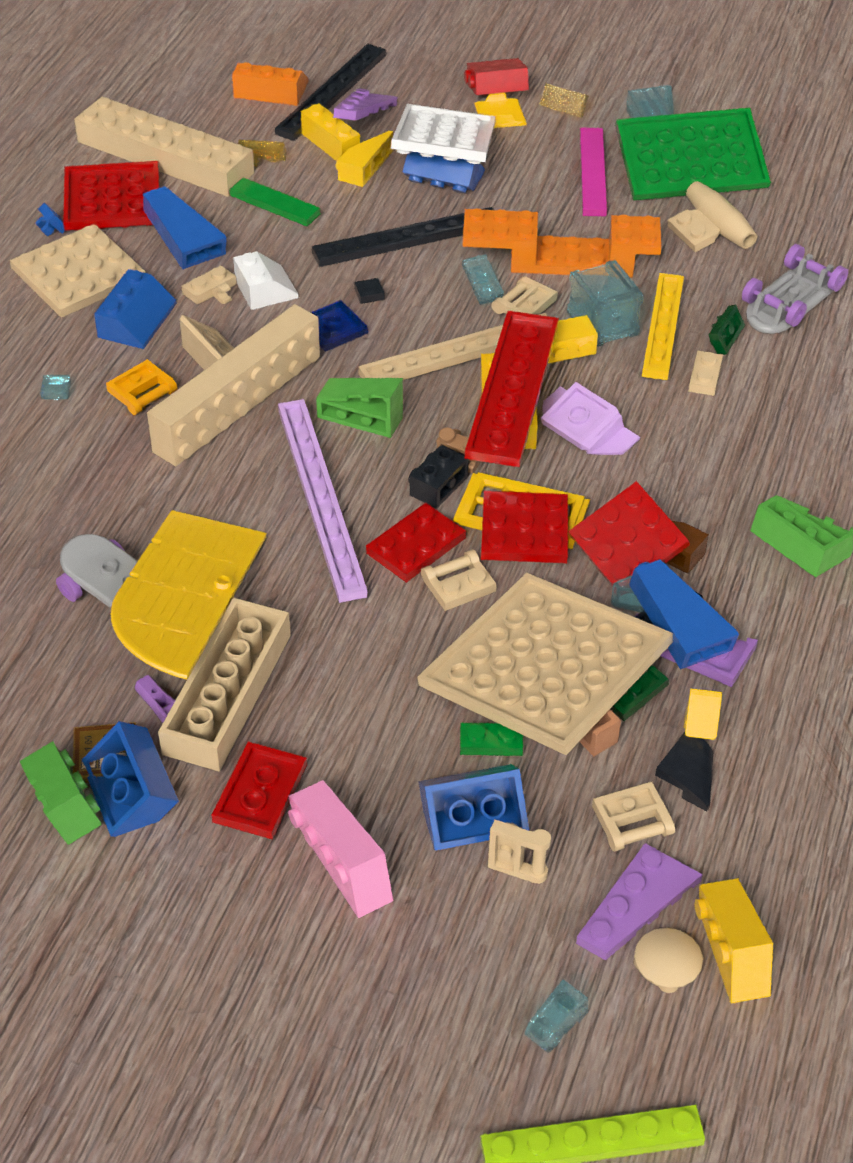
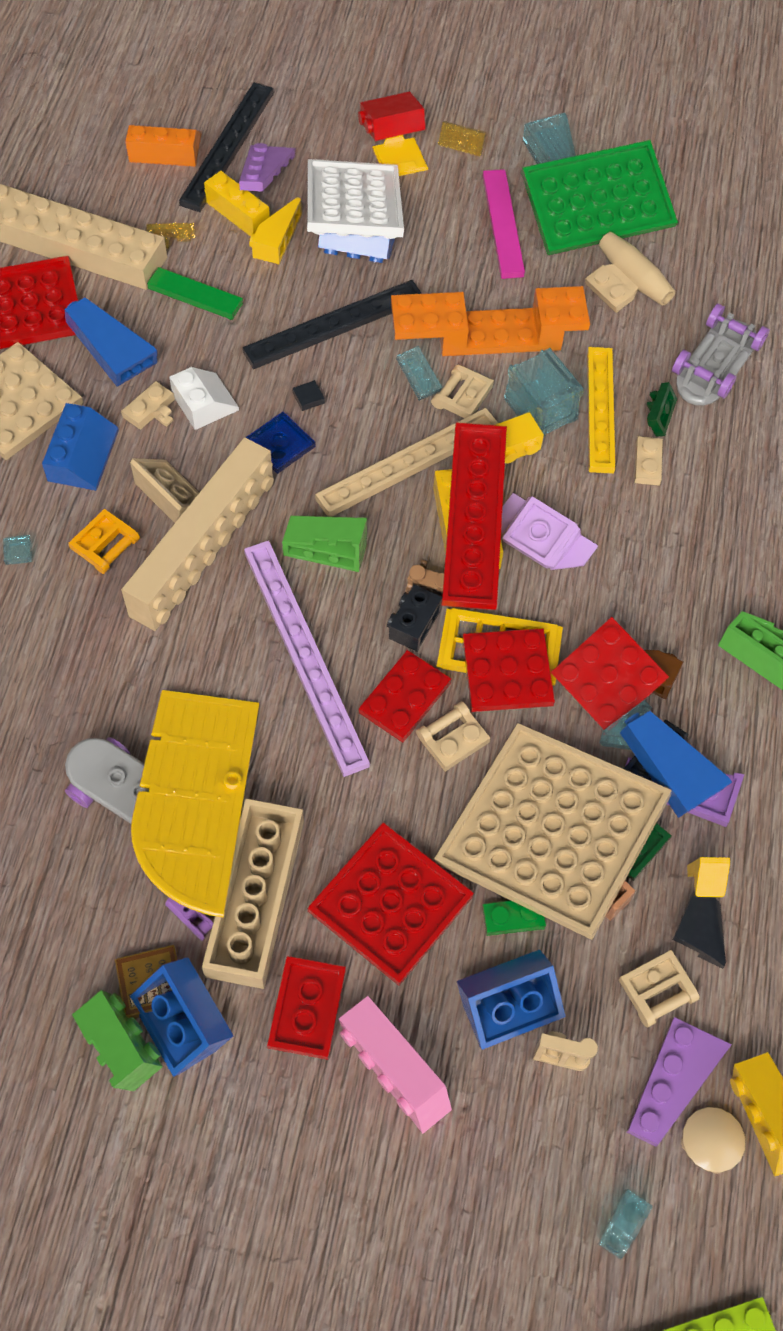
camera: 10 degrees left, 15 degrees up
none -> red plate [307,823,474,986]

